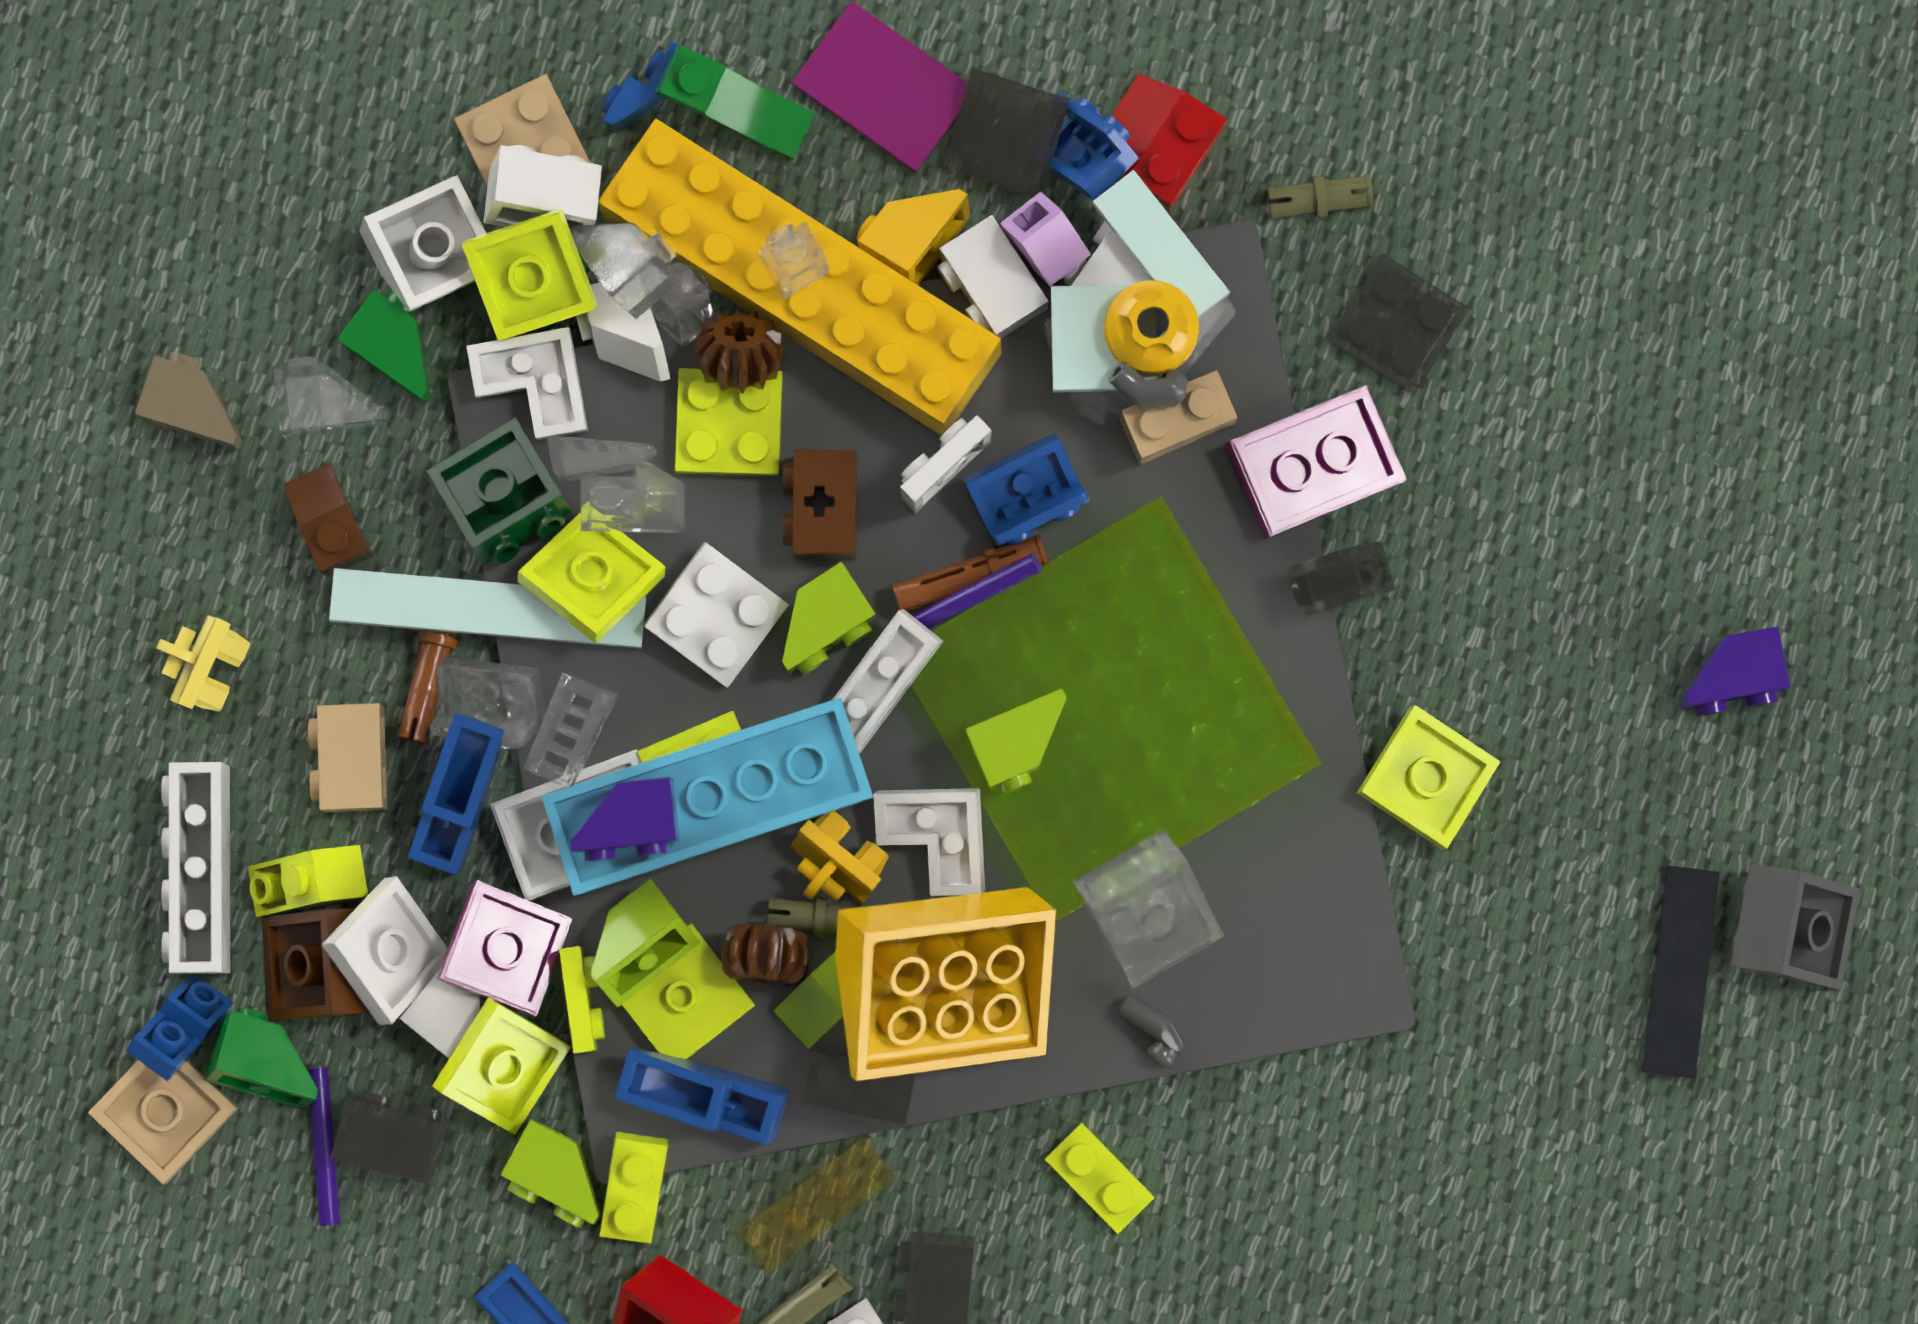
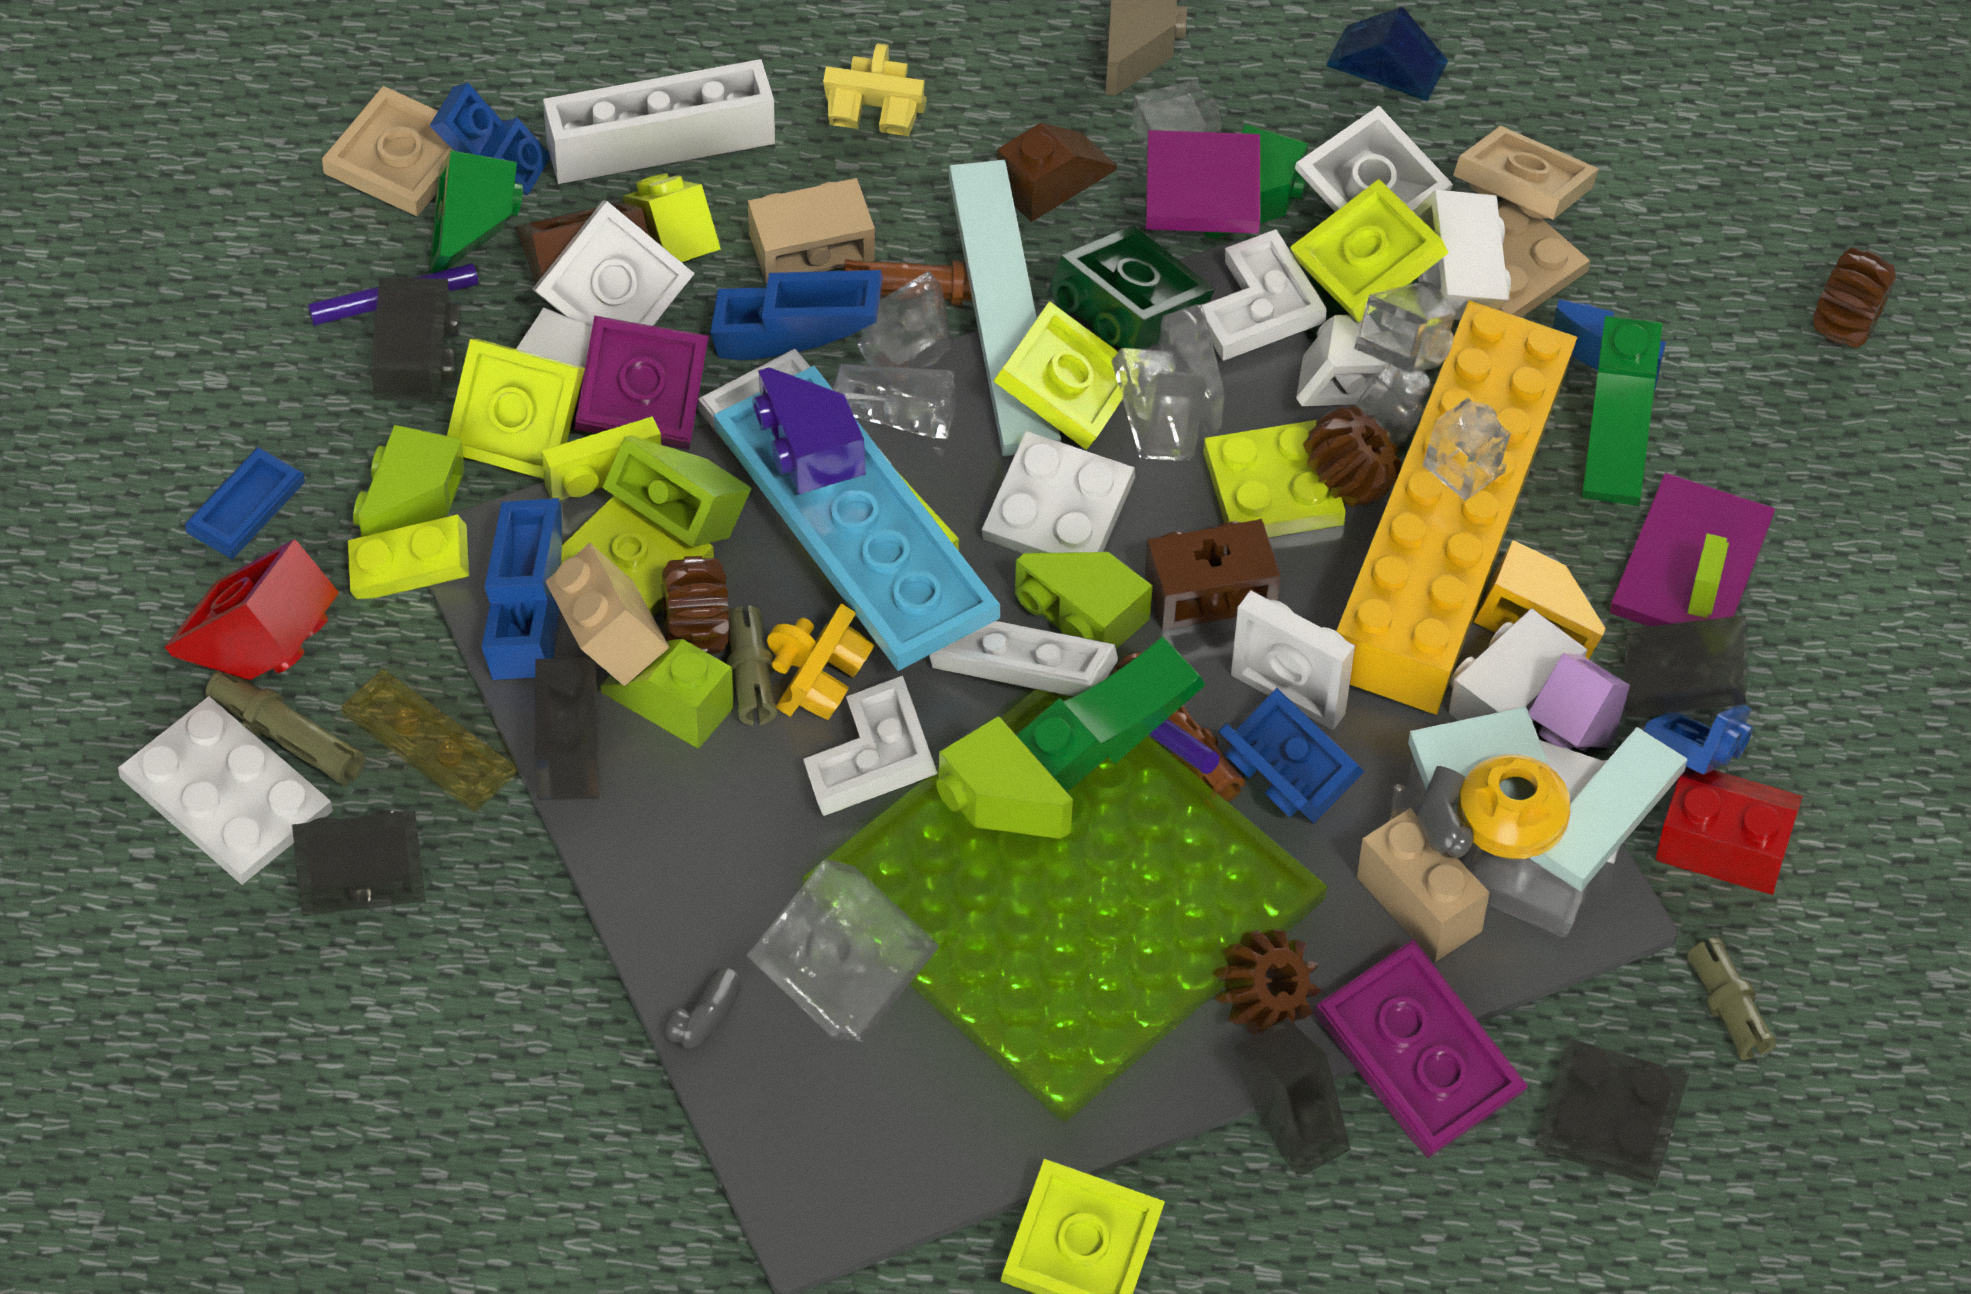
camera: 75 degrees right, 30 degrees down
yellow slope [835,887,1056,1081] -> none
neon yellow plate [1045,1123,1155,1234] -> none
none -> tan brick [545,543,670,686]
none -> green slope [1016,636,1206,792]
none -> magenta tile [1146,130,1260,234]
none -> reddish brown gear [1212,929,1322,1035]
none -> clear blue slope [1327,6,1448,101]
none -> tan plate [1453,126,1599,220]
none -> lime tile [1687,533,1729,619]

